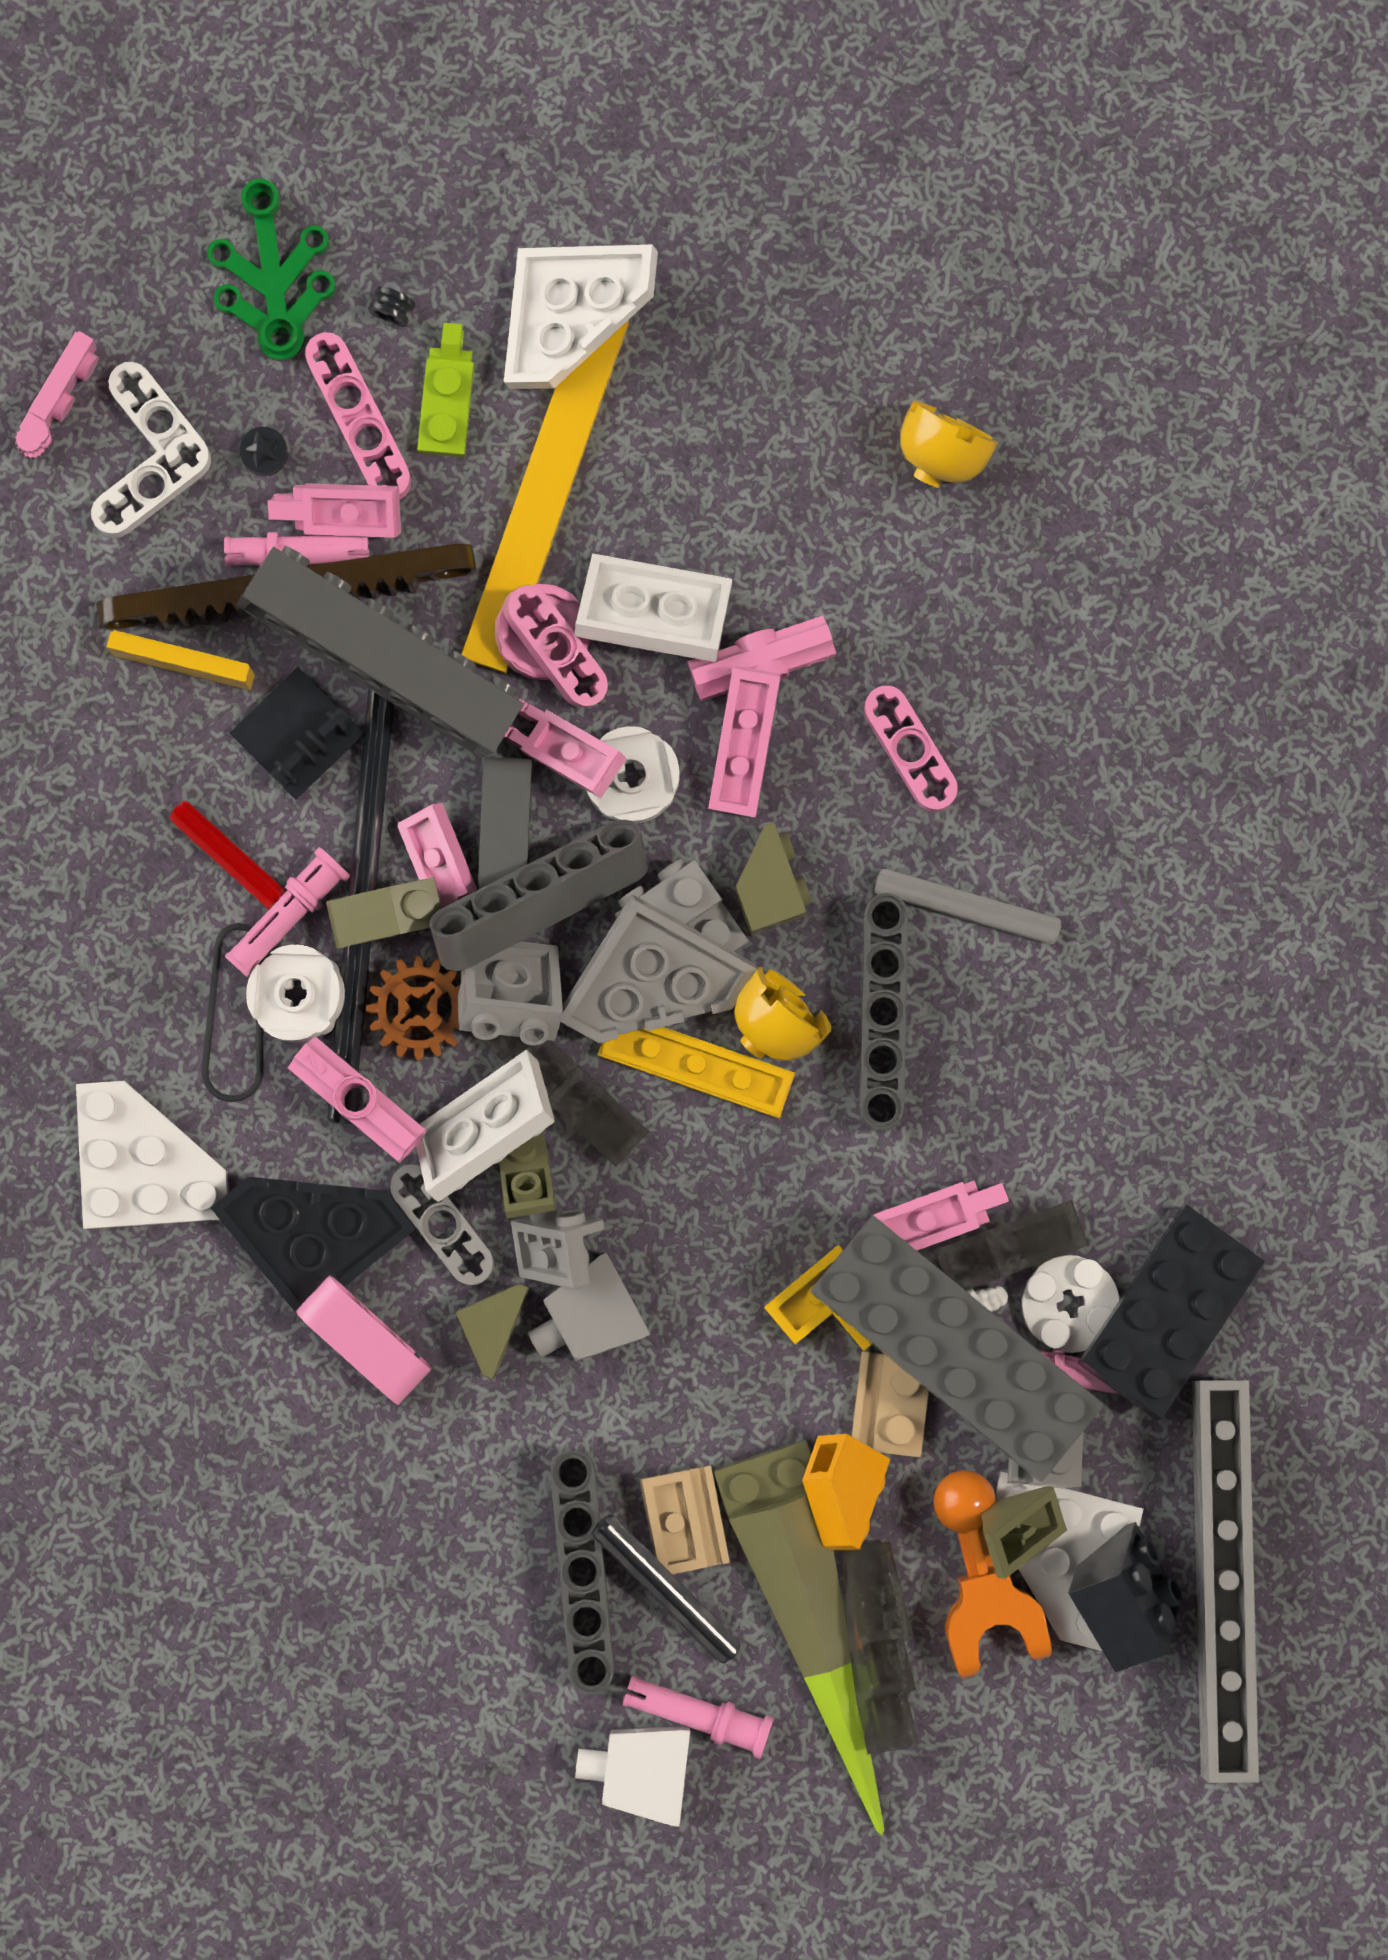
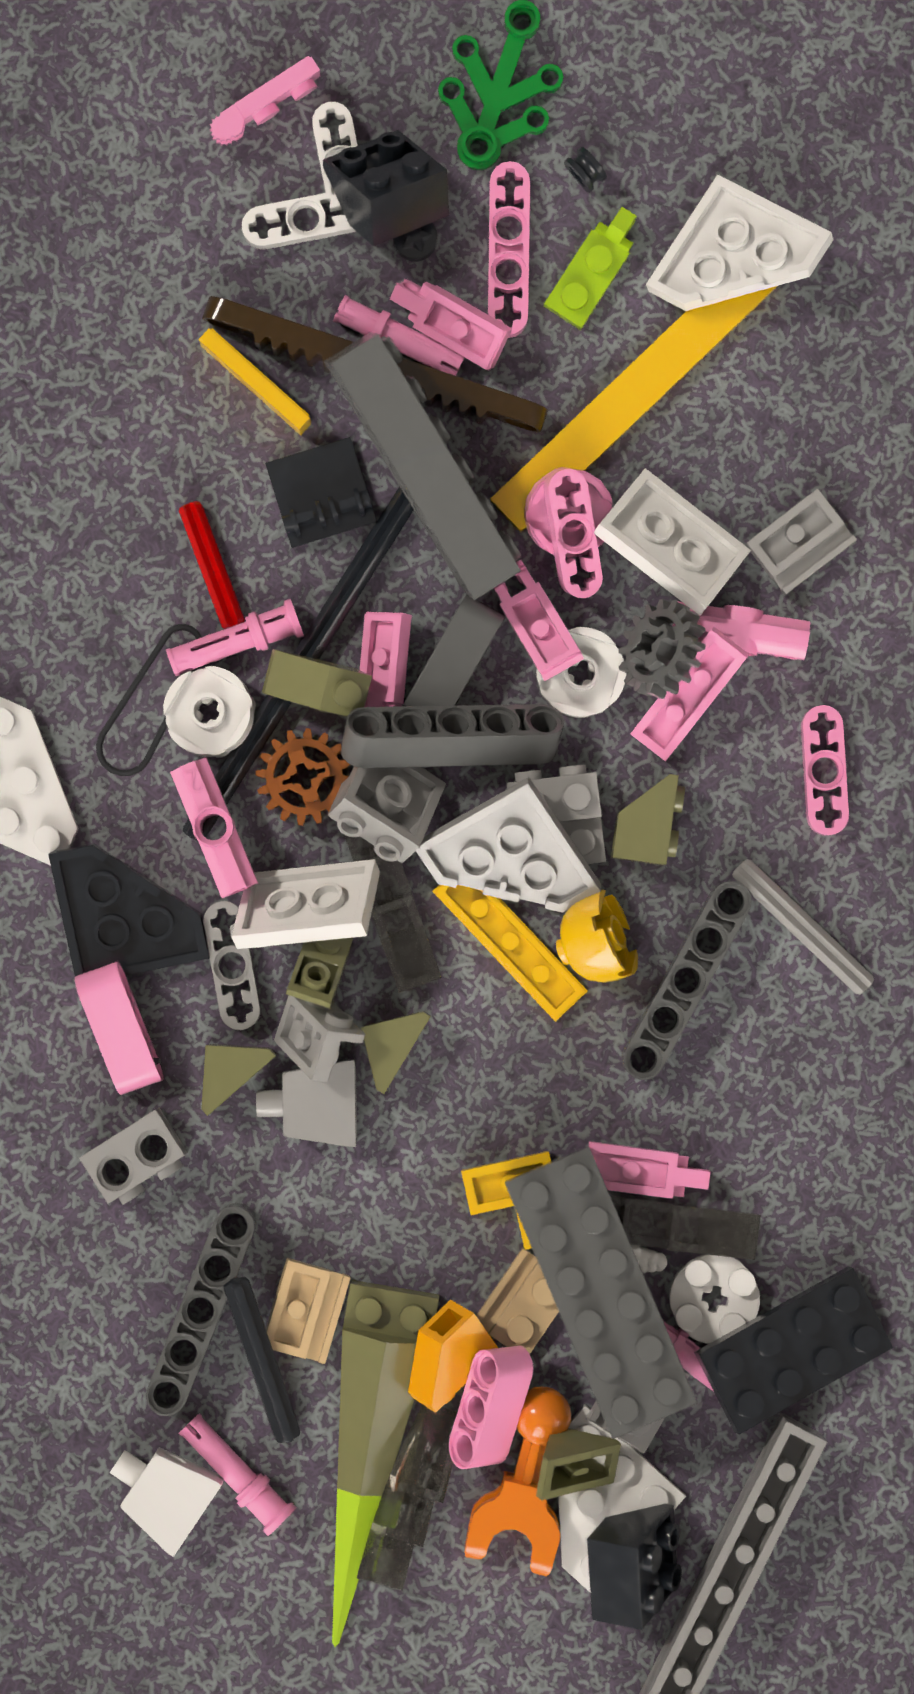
camera: 25 degrees right, 5 degrees up
none -> light grey brick [79,1107,188,1205]
none -> black slope [323,130,449,246]
none -> olive slope [361,1011,431,1094]
none -> bright pink beam [449,1346,533,1469]
none -> dark grey gear [618,599,706,699]
none -> light grey plate [745,488,857,596]

